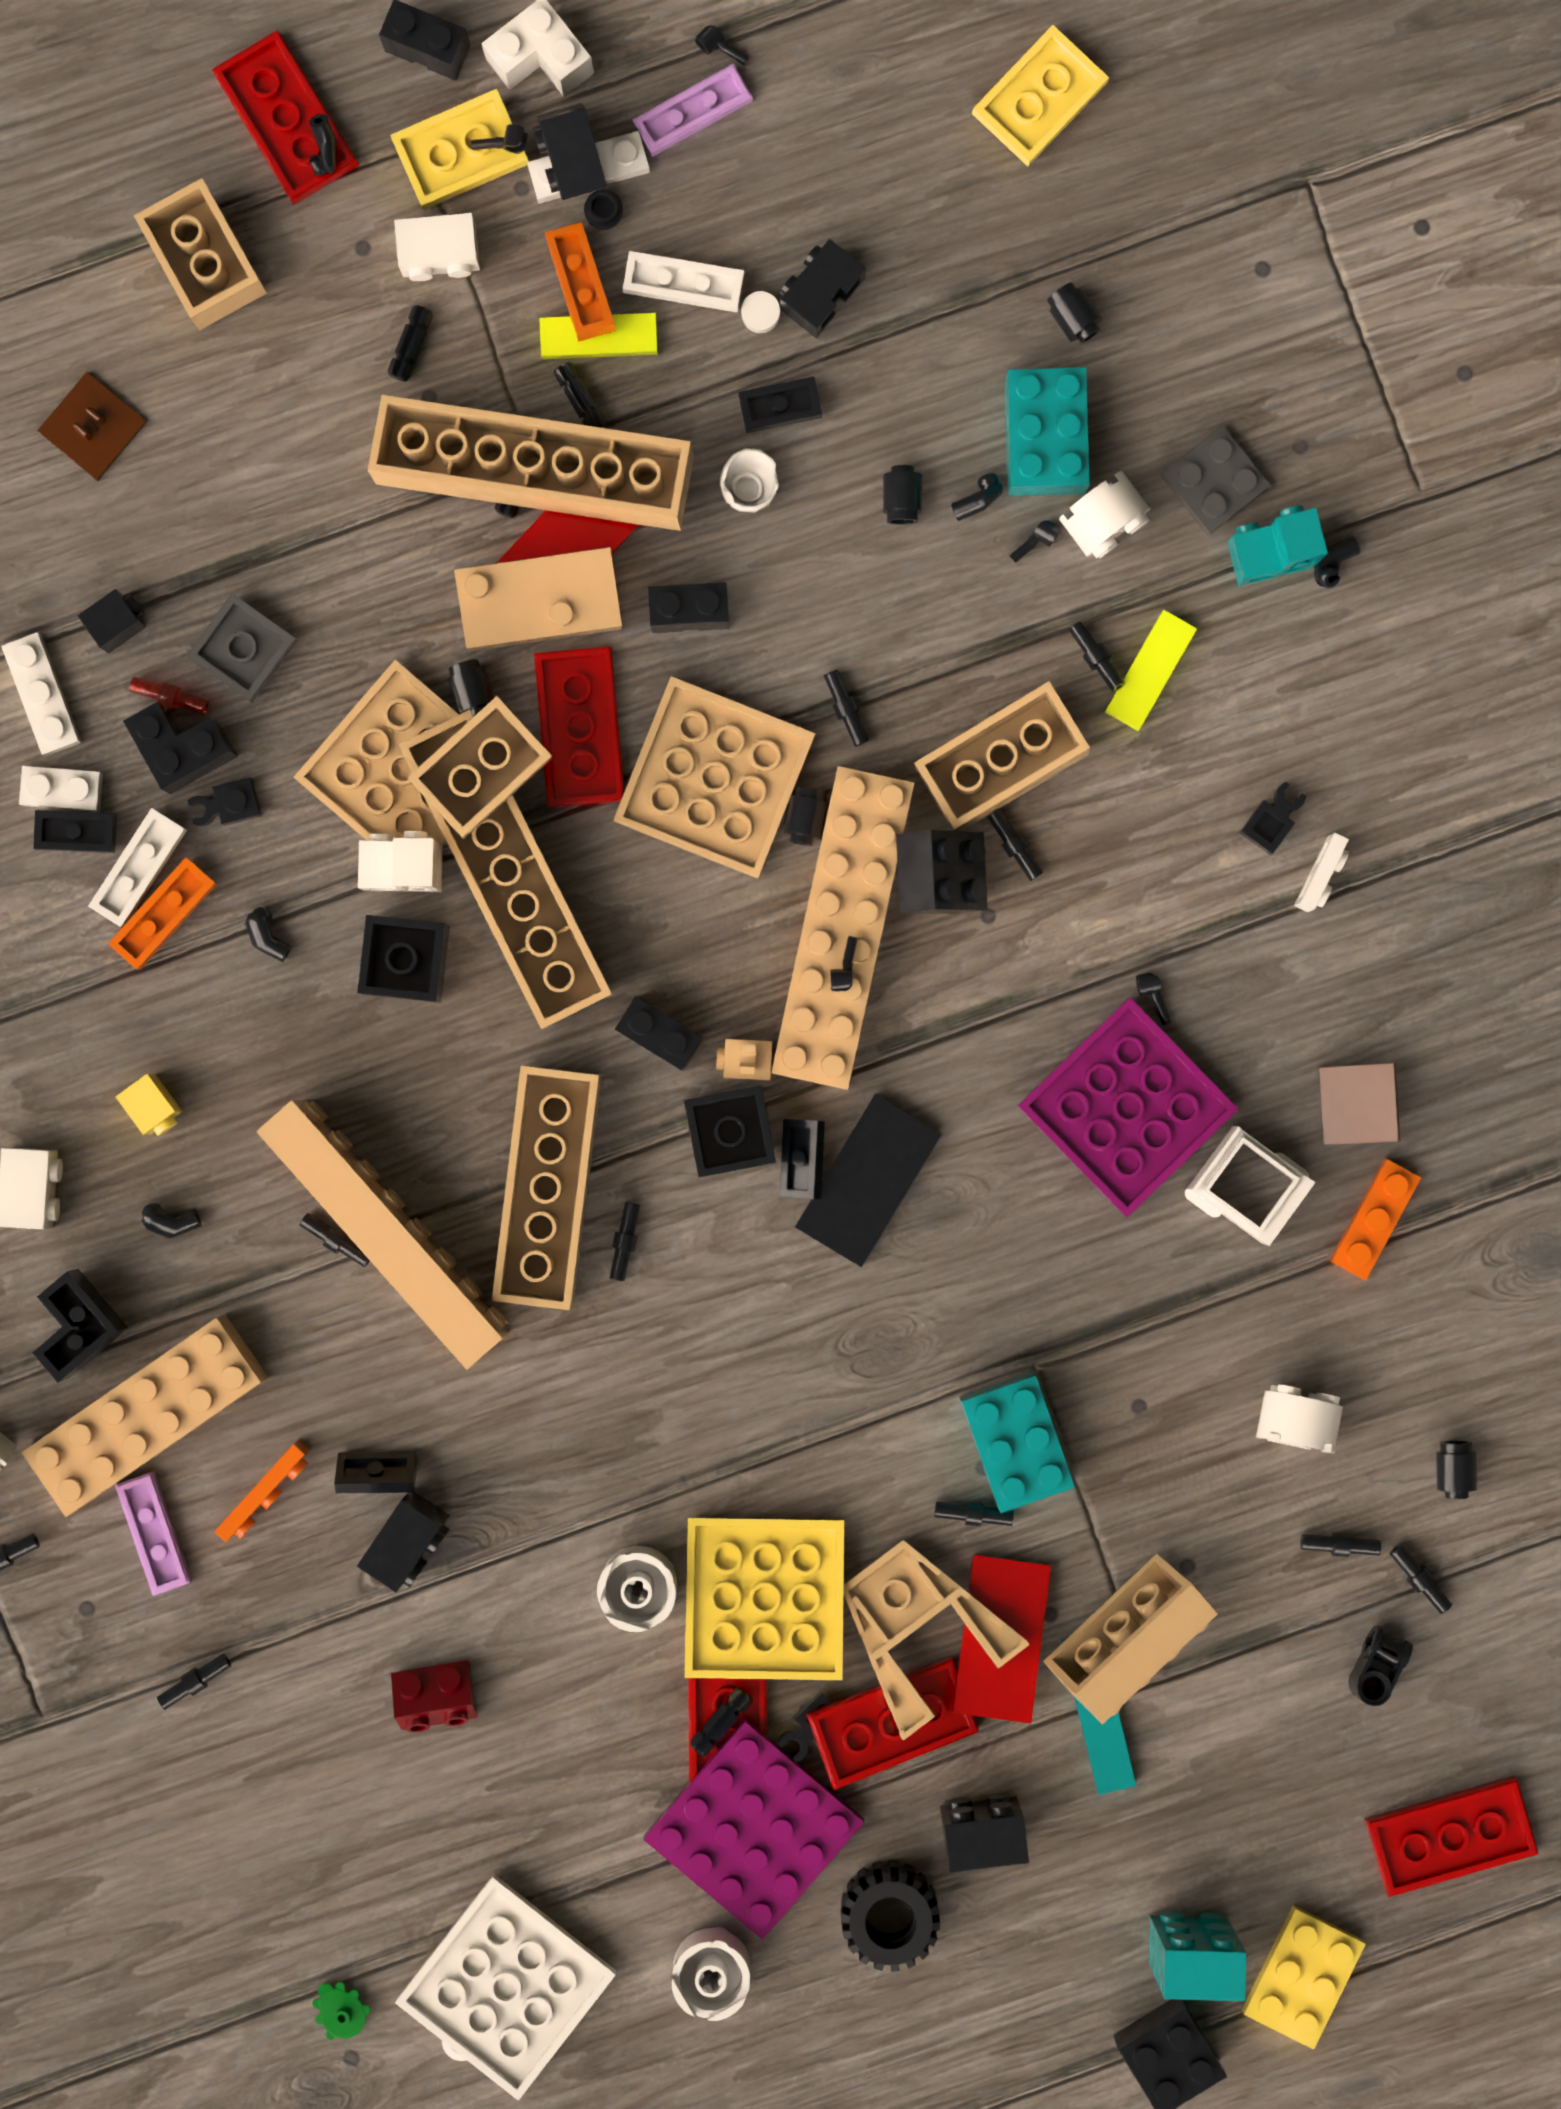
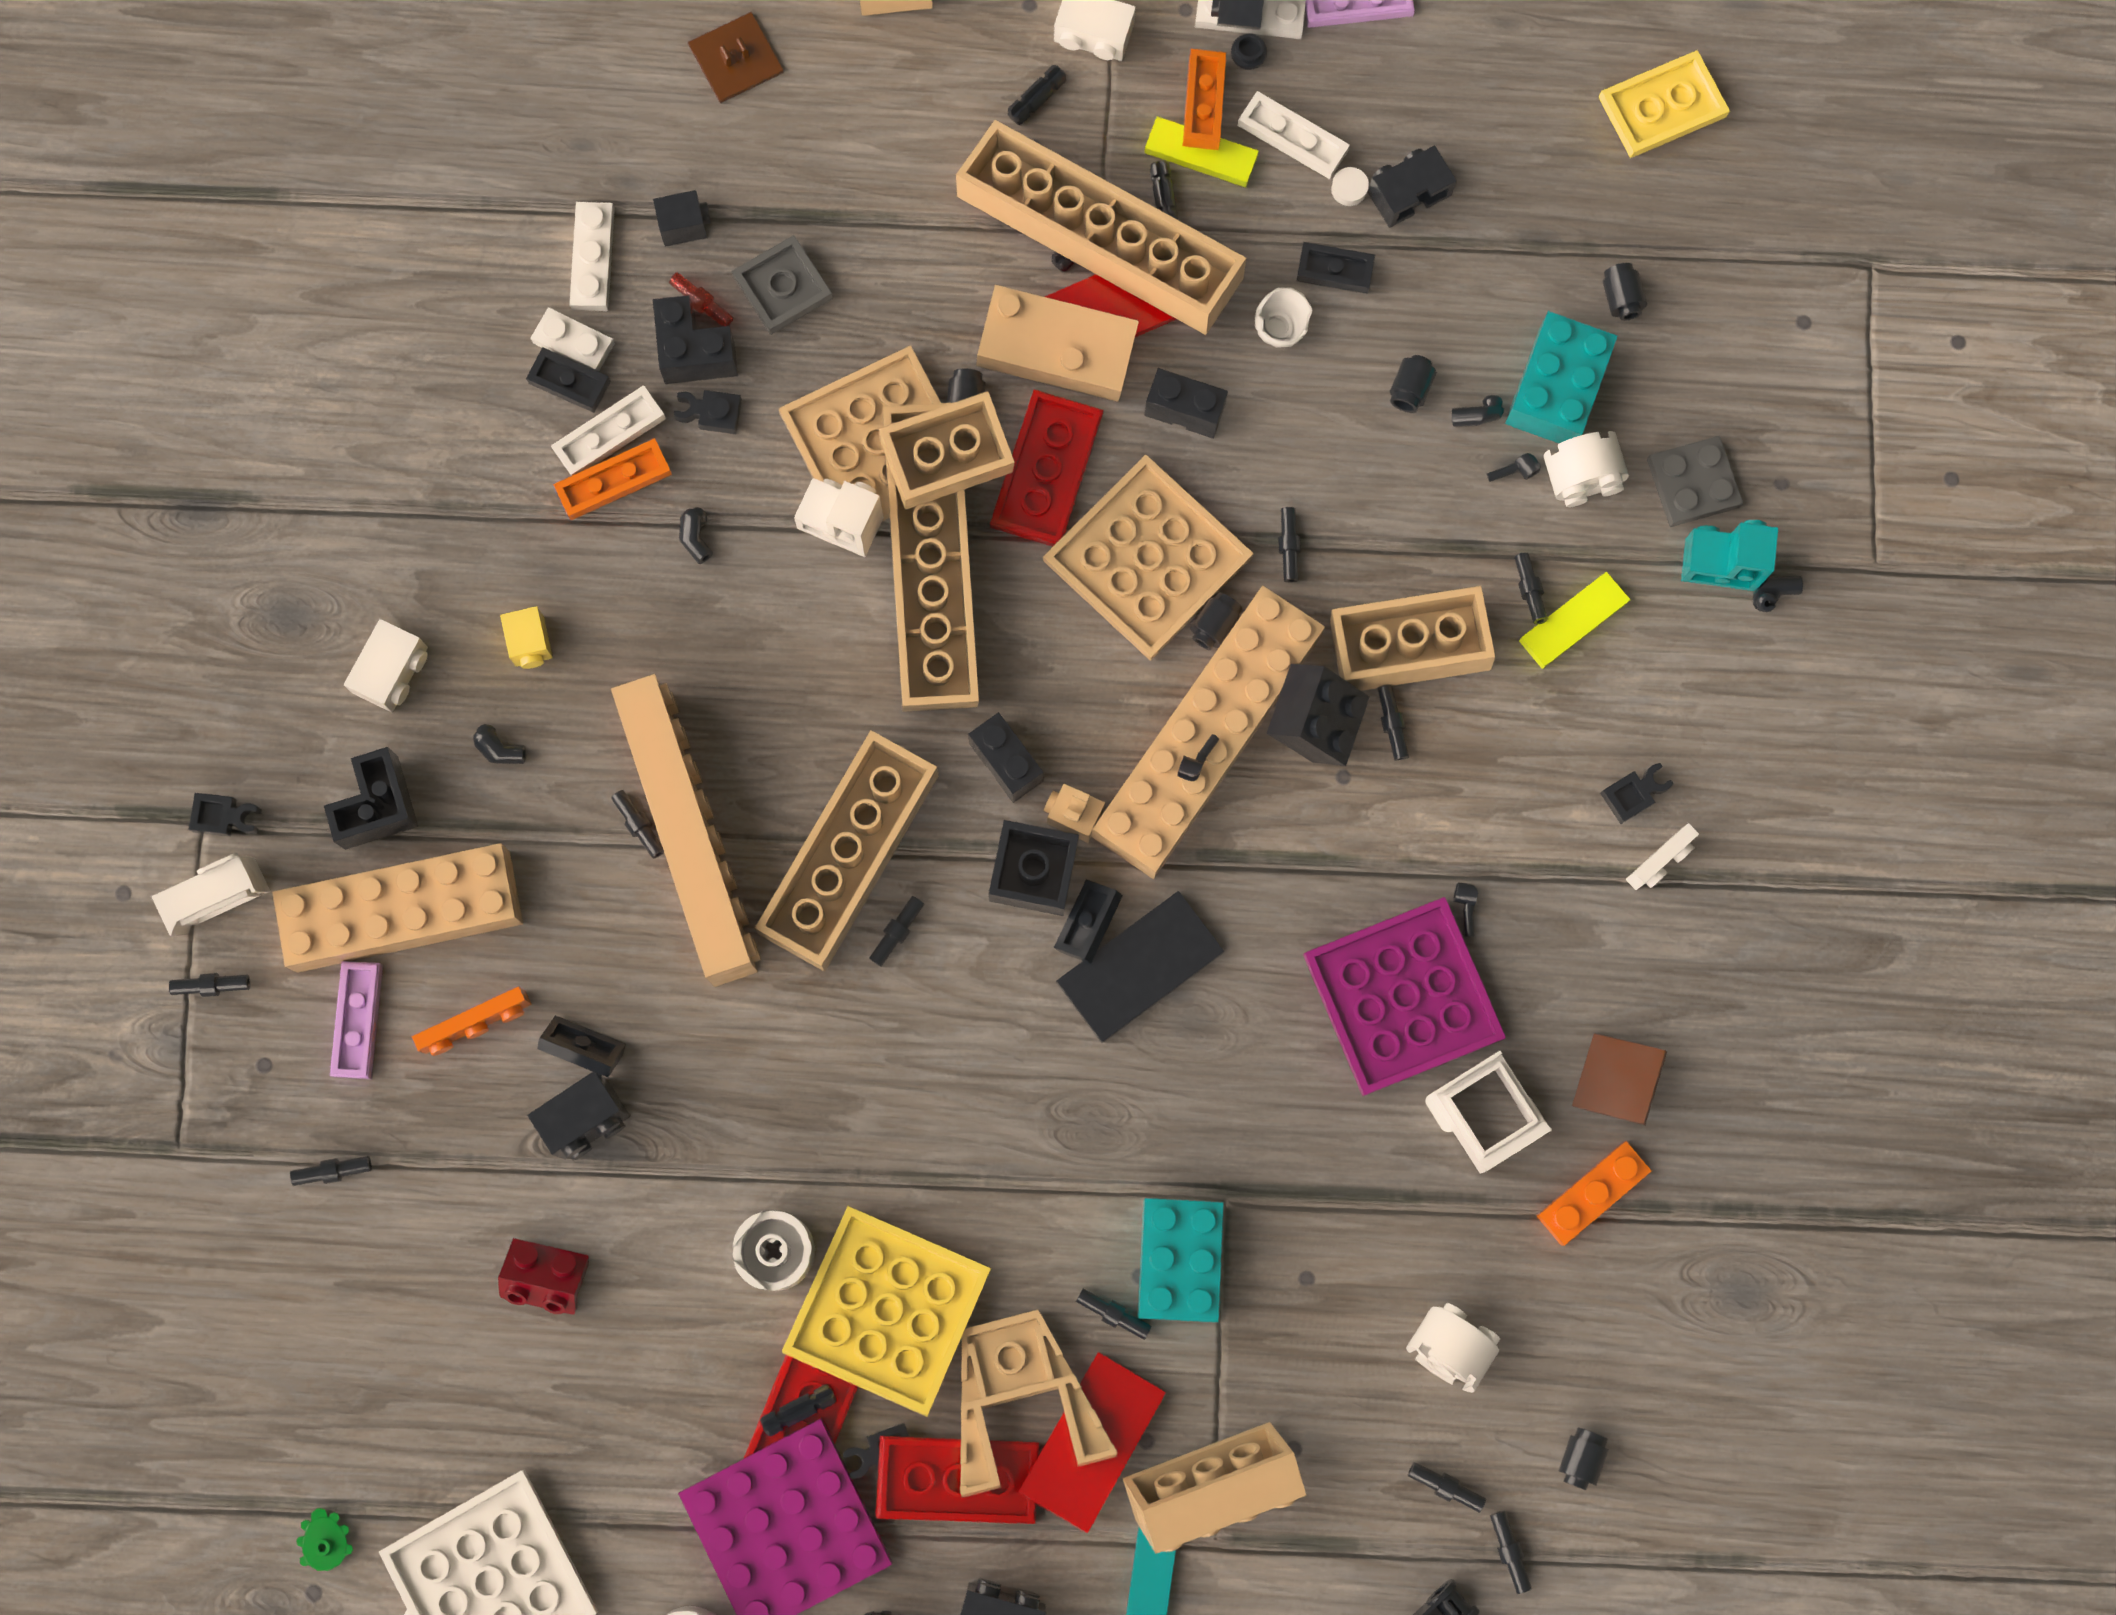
camera: 20 degrees right, 10 degrees down
black brick [357,915,450,1003] -> none

